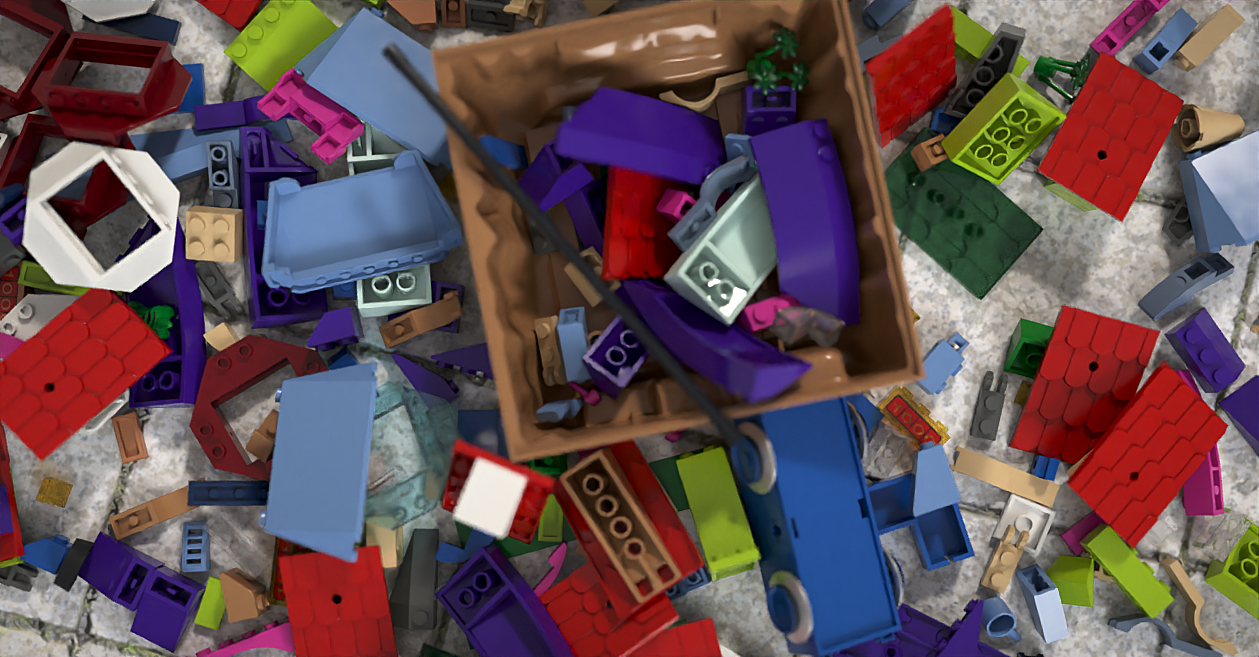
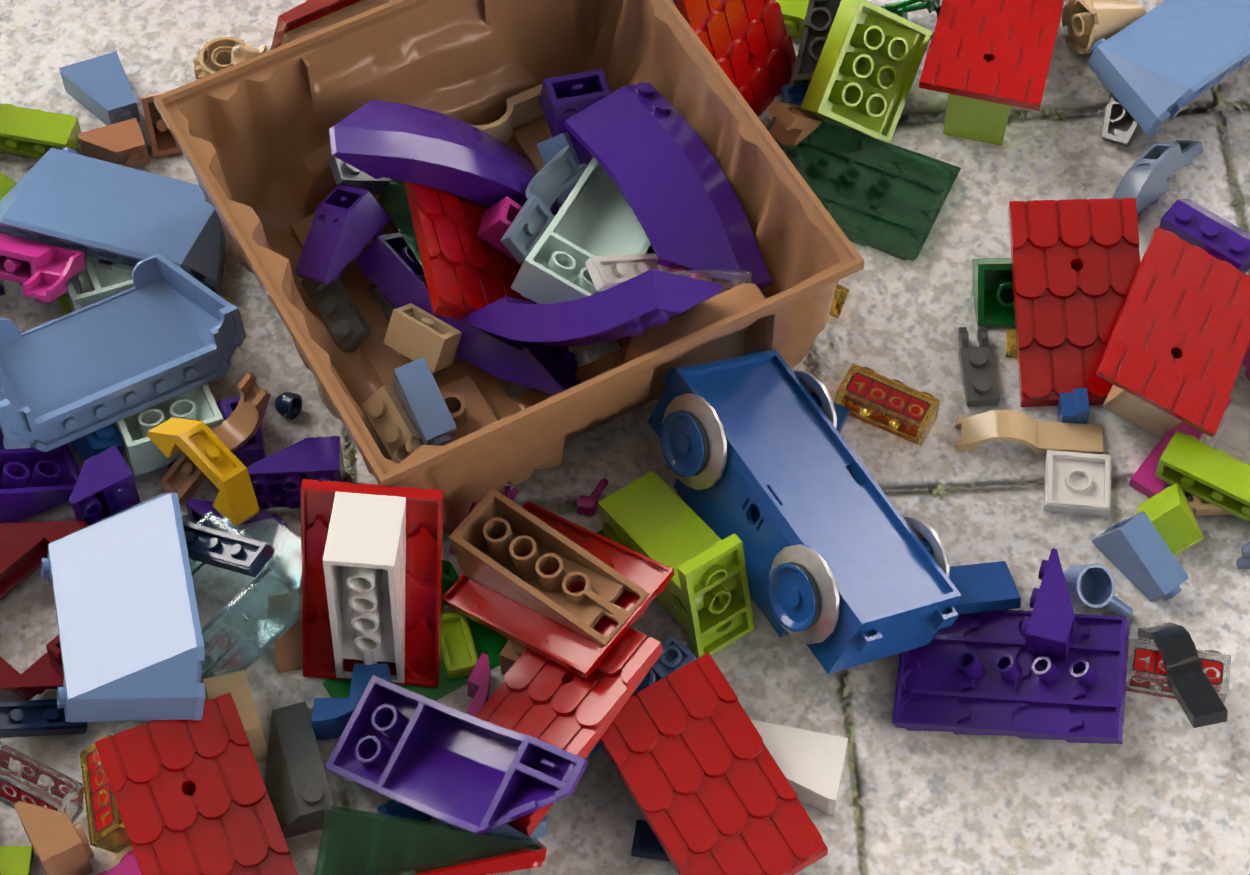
camera: 15 degrees left, 30 degrees down
medium nougat slope [245,409,279,463] -> none
black piece [382,43,745,447] -> none
blue tile [479,135,528,171] -> none
dark purple slope [581,316,661,400] -> none
dark green plant [746,26,810,96] -> none
blue piece [858,470,975,571] -> none
clear brick [862,420,910,480] -> none
medium blue slope [908,440,962,517] -> none
medium blue brick [913,331,969,395] -> none
tan hinge [980,524,1030,594] -> none
none -> yellow slope [147,417,260,529]
none -> dark blue tile [183,521,275,577]
none -> white tile [585,253,681,291]
none -> blue tile [949,561,1021,615]

